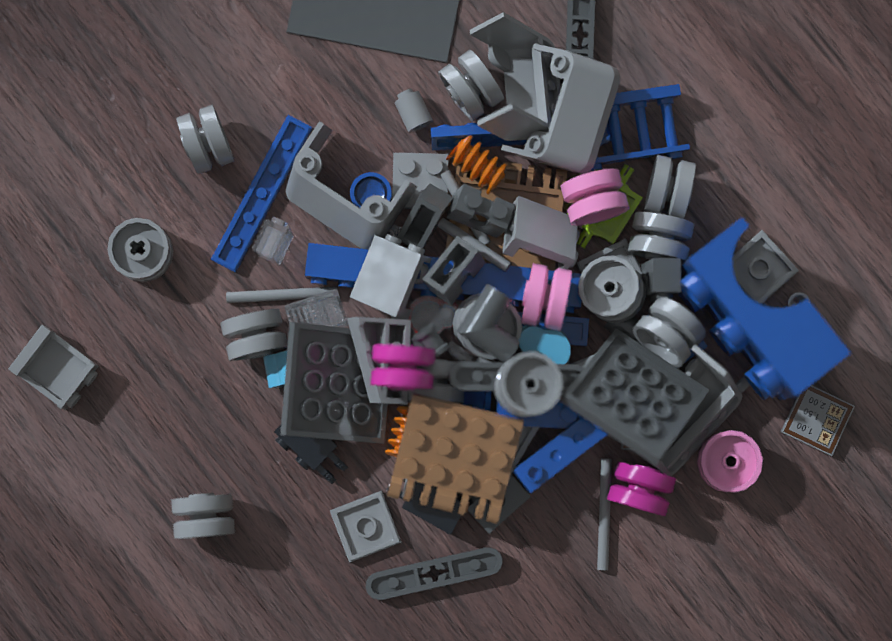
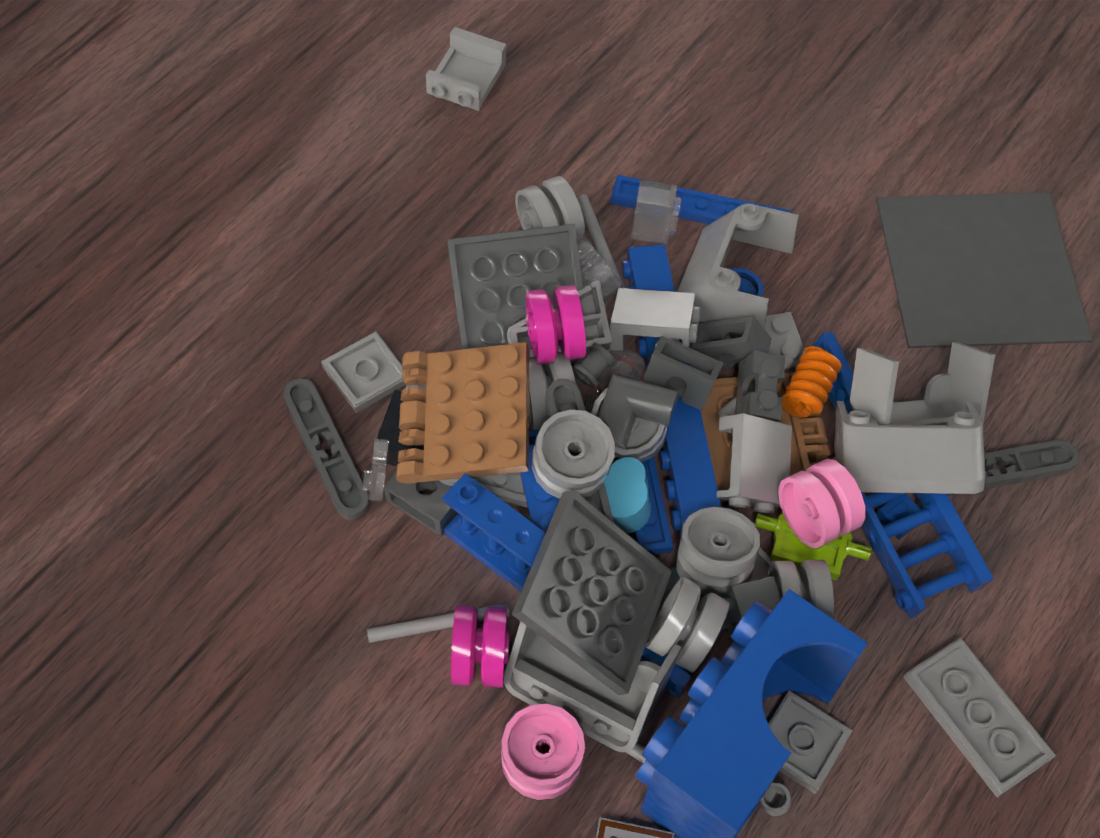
camera: 70 degrees right, 25 degrees down
light grey wheel [107,218,173,282] -> none
light grey wheel [171,493,235,539] -> none
light grey wheel [176,104,234,175] -> none
black hinge [274,425,348,484] -> none
light grey brick [394,89,433,133] -> none
light grey wheel [438,50,504,122] -> none
light grey bar [438,218,511,272] -> none
bright pink wheel [521,263,572,331] -> none
light grey wheel [644,155,696,219] -> none
none -> clear plate [362,438,388,501]
none -> light grey tile [903,637,1056,798]

